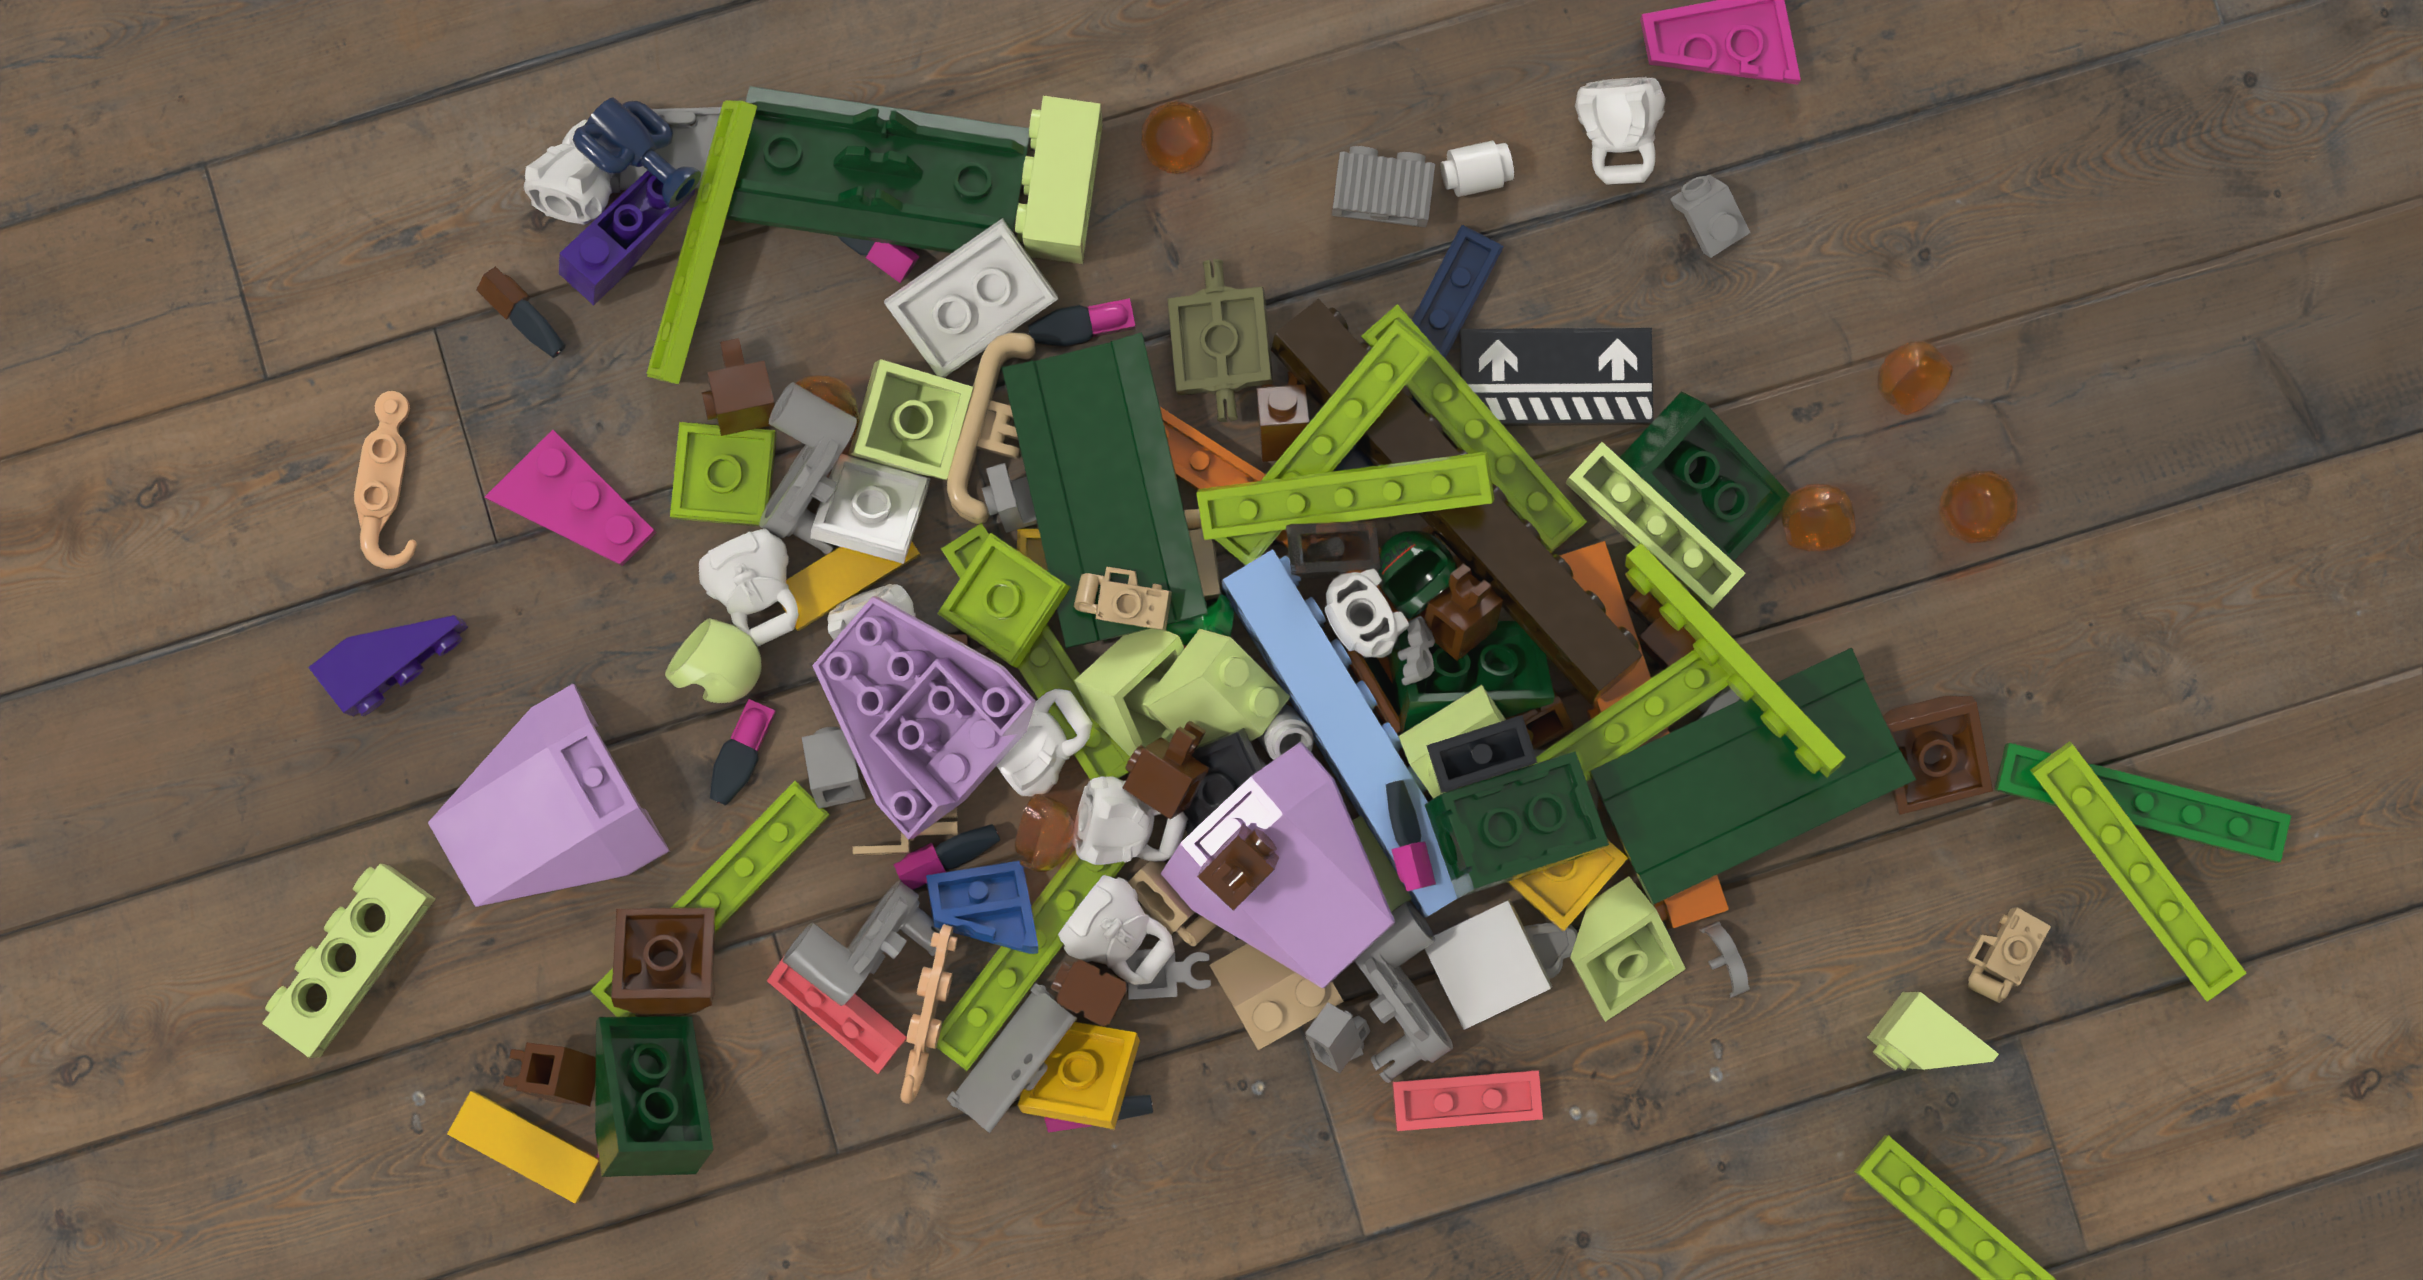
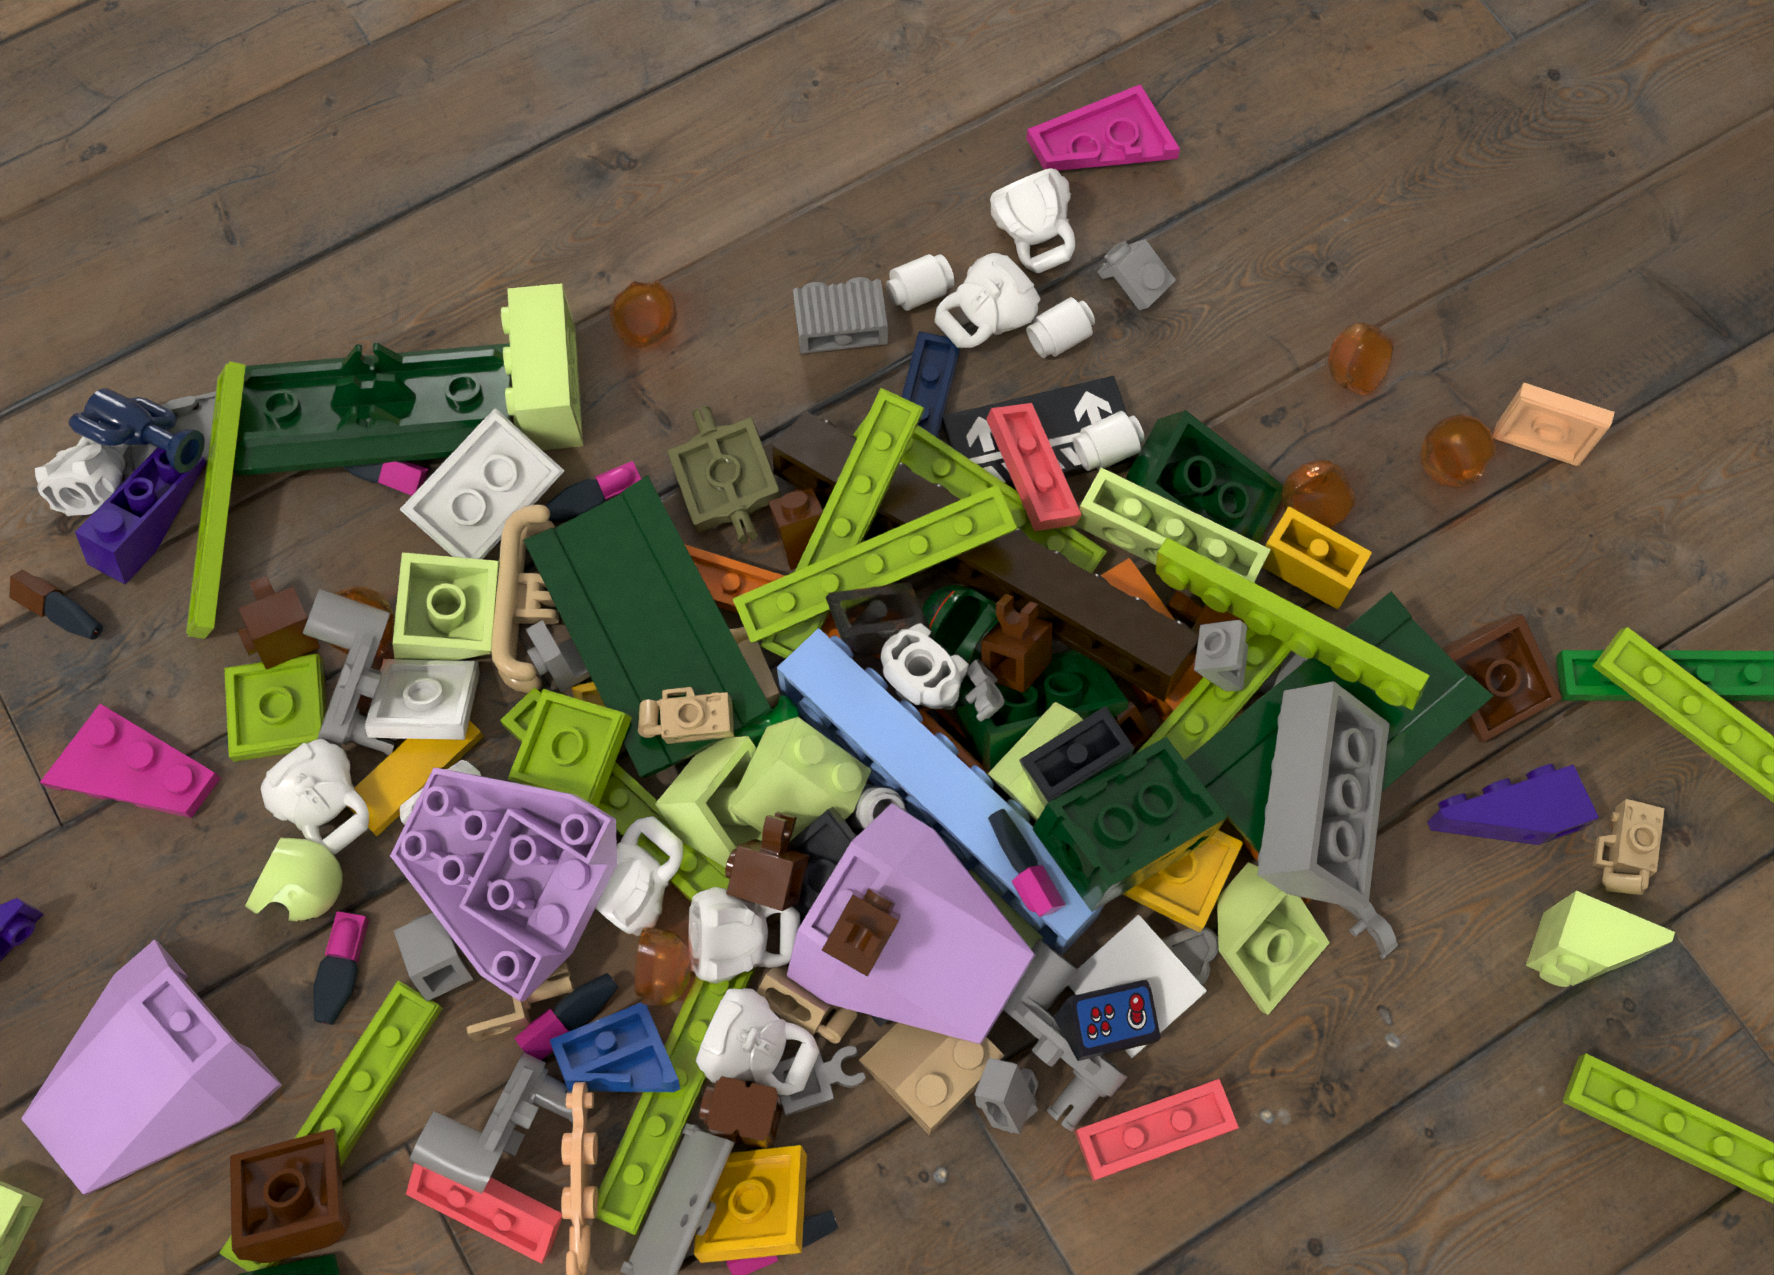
camera: 10 degrees left, 15 degrees down
none -> white piece [935,253,1041,348]
none -> coral plate [986,403,1082,531]
none -> white brick [1026,297,1095,358]
none -> slope [1053,980,1161,1061]
none -> white brick [1073,411,1145,471]
none -> light grey bracket [1194,620,1249,692]
none -> light grey slope [1257,682,1389,909]
none -> yellow brick [1262,507,1372,610]
none -> dark purple slope [1427,764,1599,845]
none -> light nougat tile [1492,383,1615,466]

